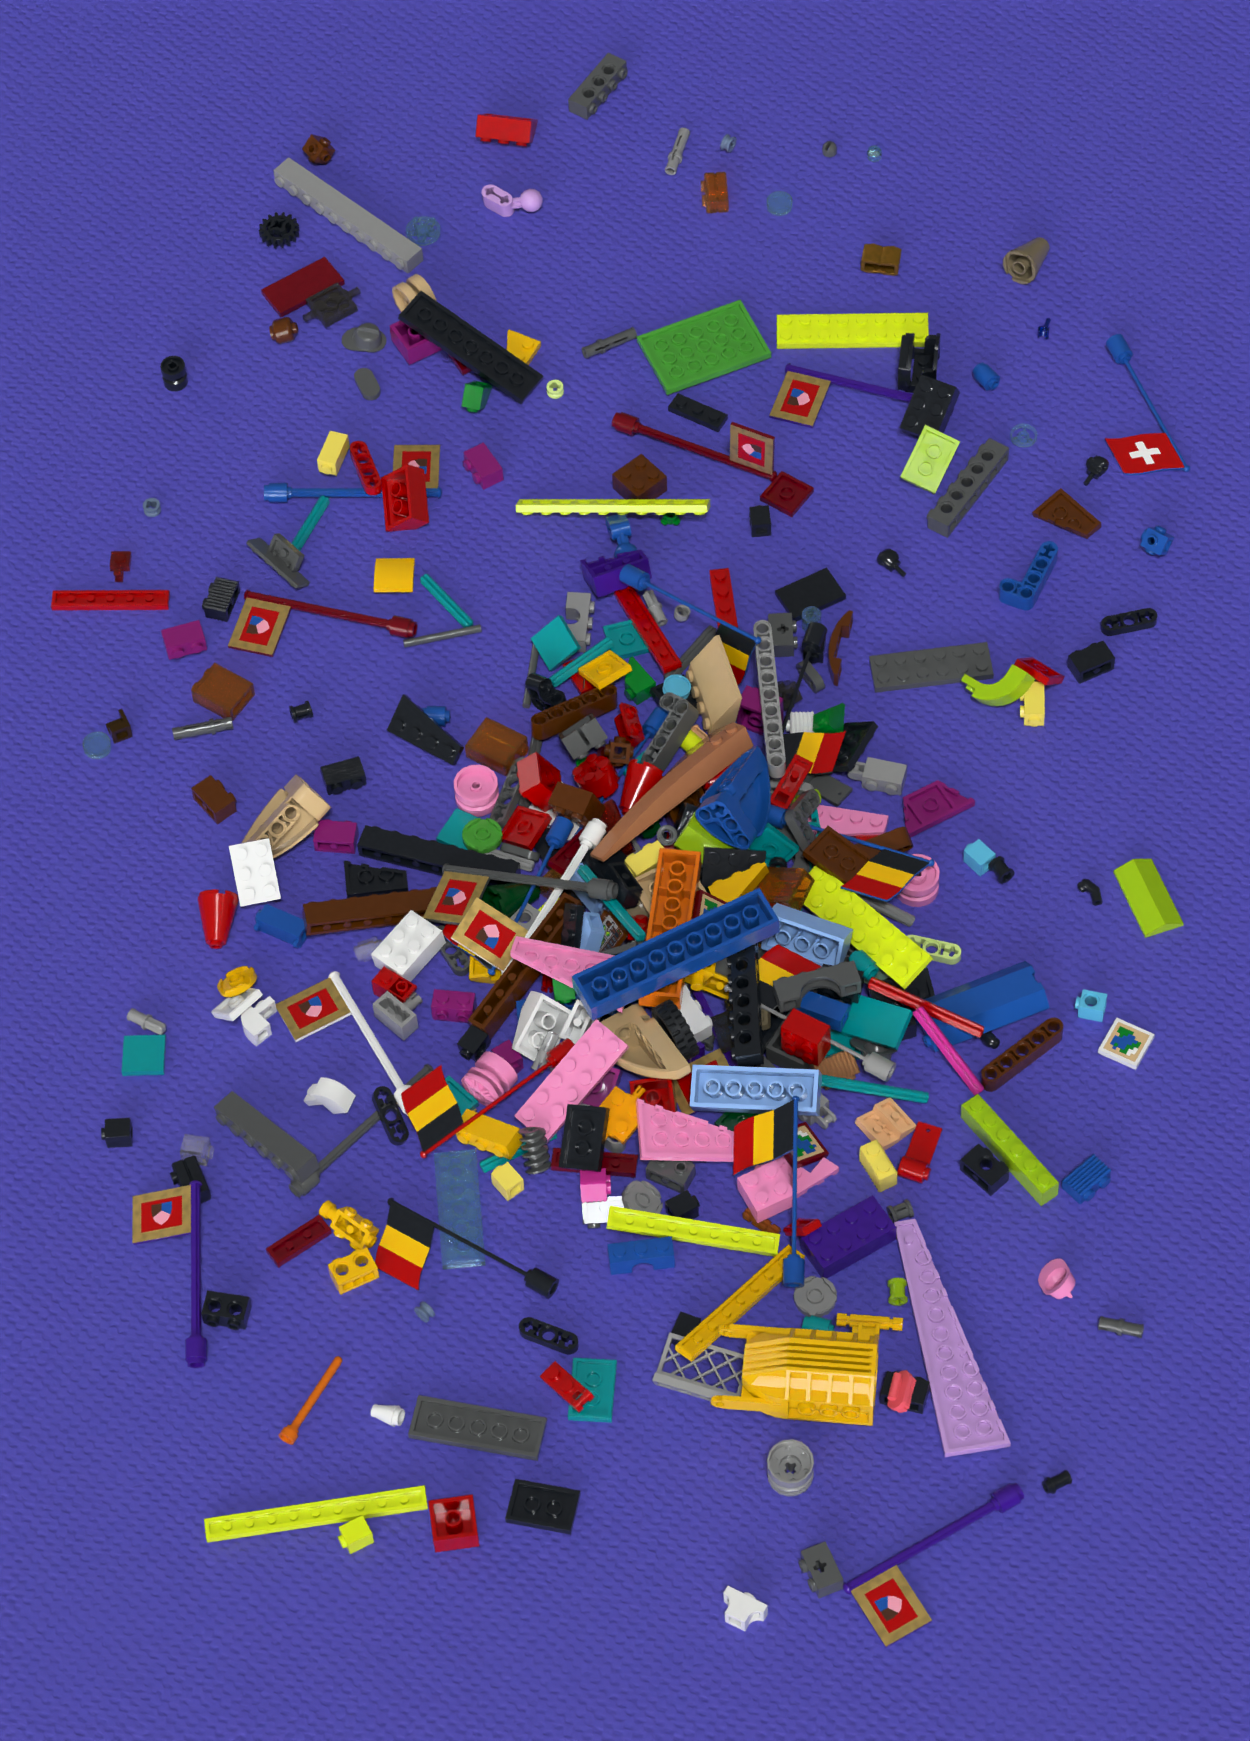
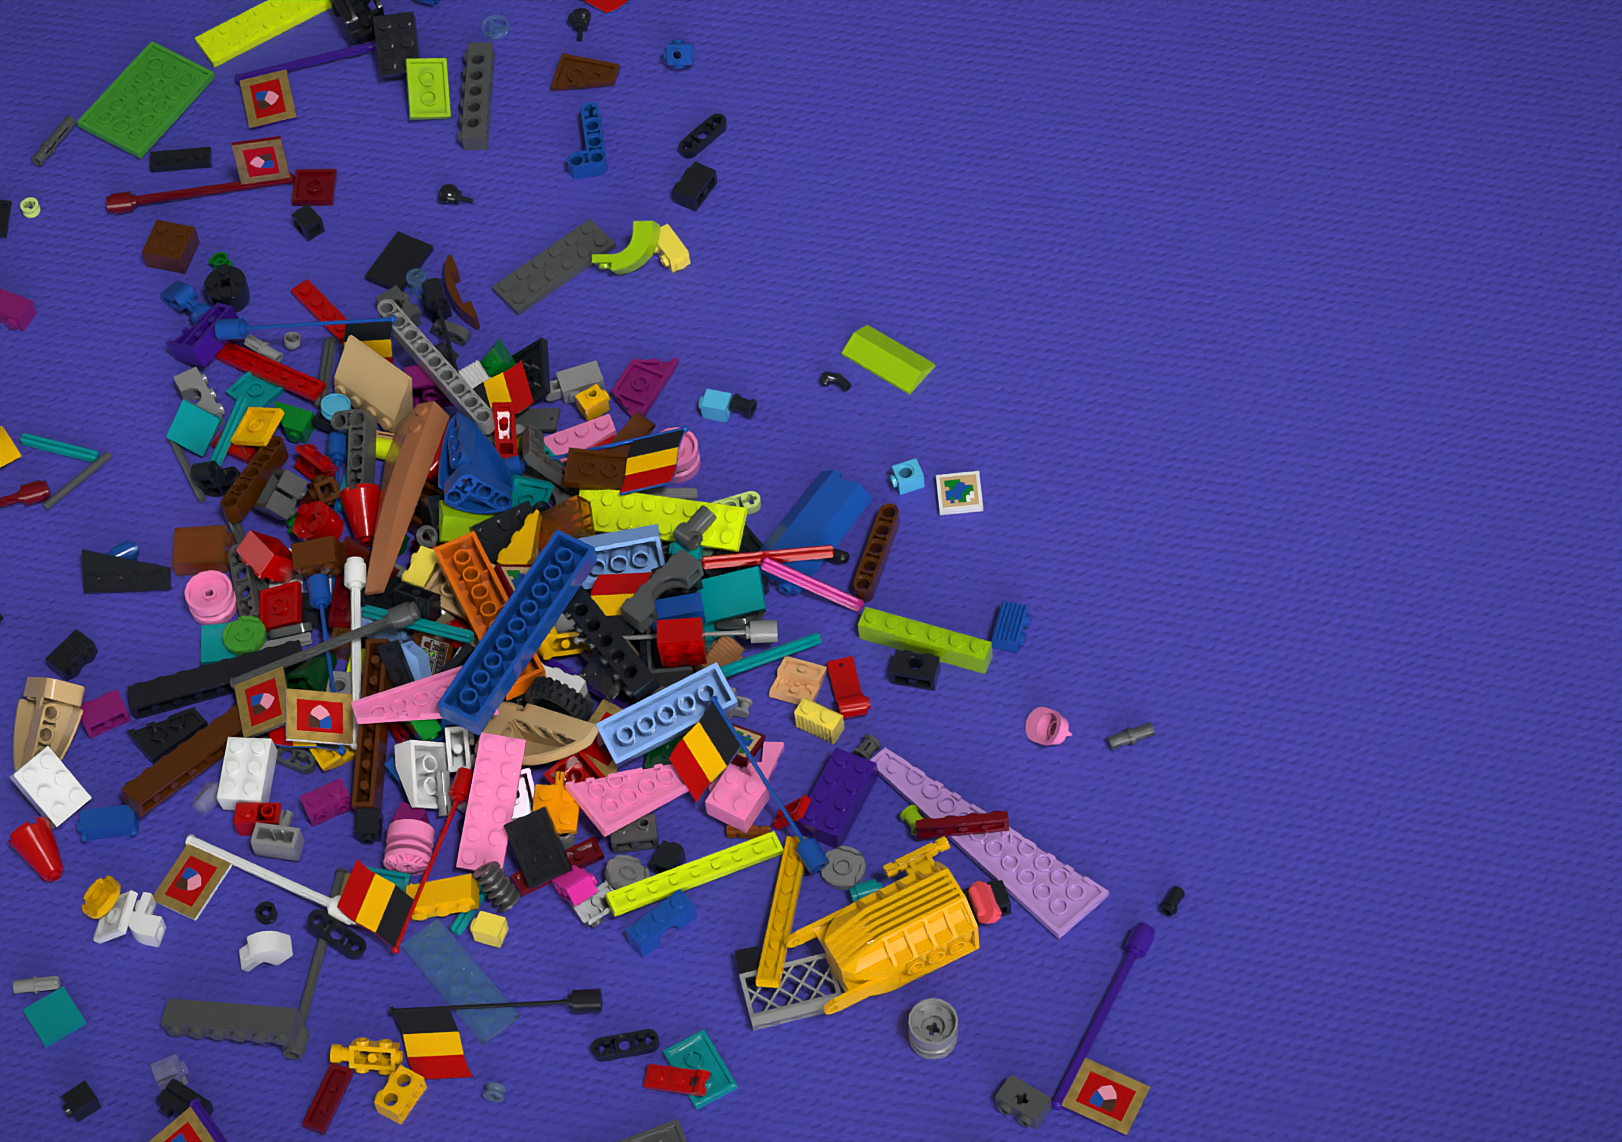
camera: 30 degrees left, 0 degrees up
neon yellow plate [516,499,711,515] -> none
red tile [1014,657,1065,685] -> none
none -> black brick [204,264,250,313]
none -> black bush [255,901,278,925]
none -> yellow brick [575,384,610,421]
none -> dark grey piece [673,505,717,550]
none -> dark red plate [916,810,1009,840]

